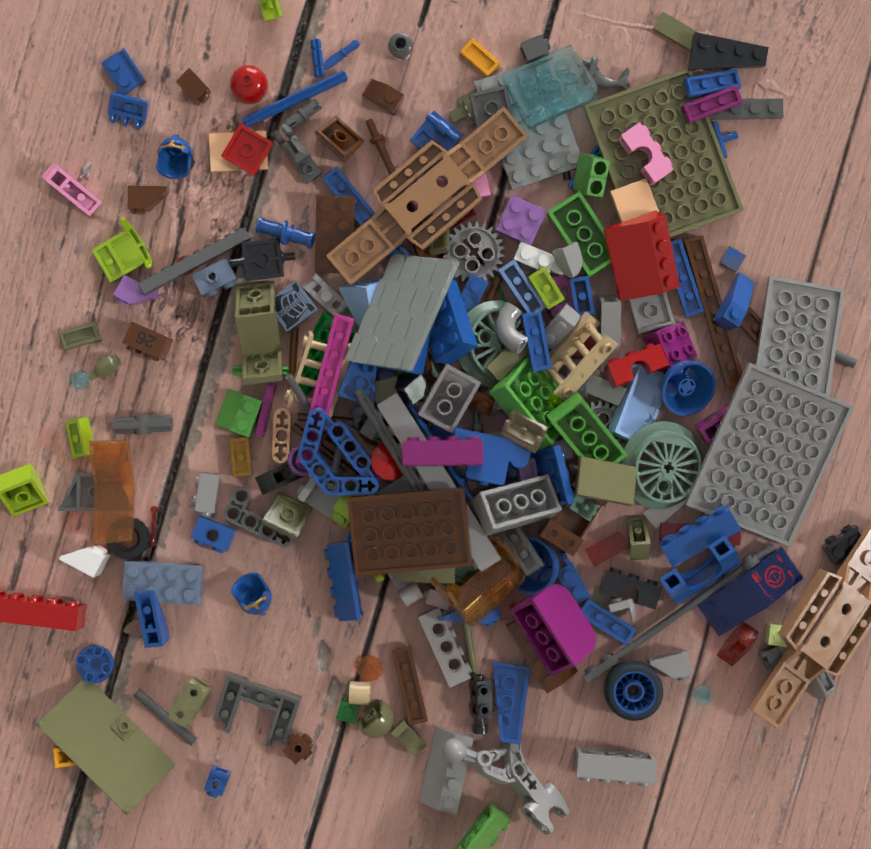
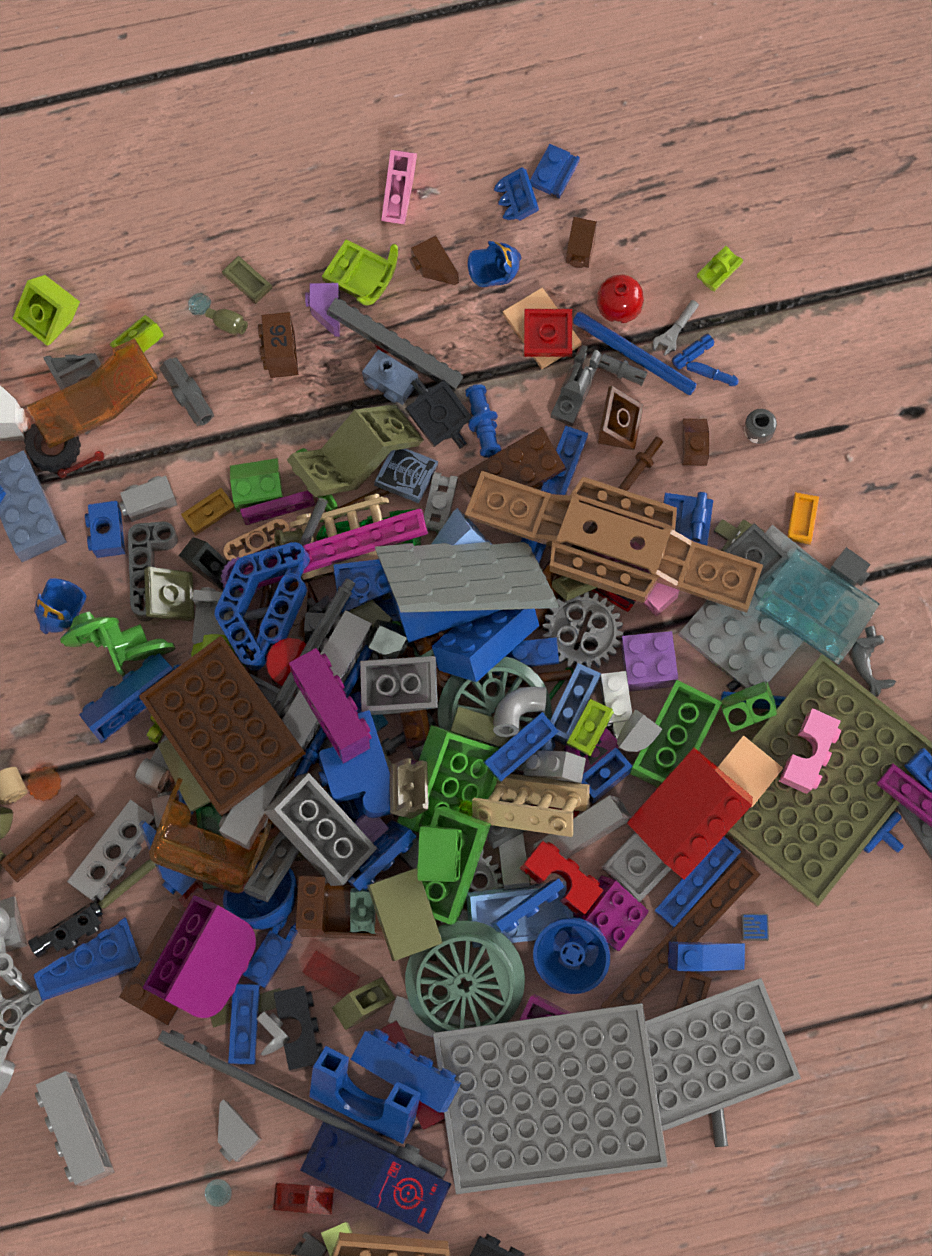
camera: 60 degrees right, 15 degrees down
wheel [604,661,663,721] -> none
none -> bright green piece [60,611,176,678]
none -> olive bush [274,528,303,547]
none -> bright green piece [417,825,462,882]
none -> blue plate [491,878,565,933]
none -> light grey piece [653,300,699,356]

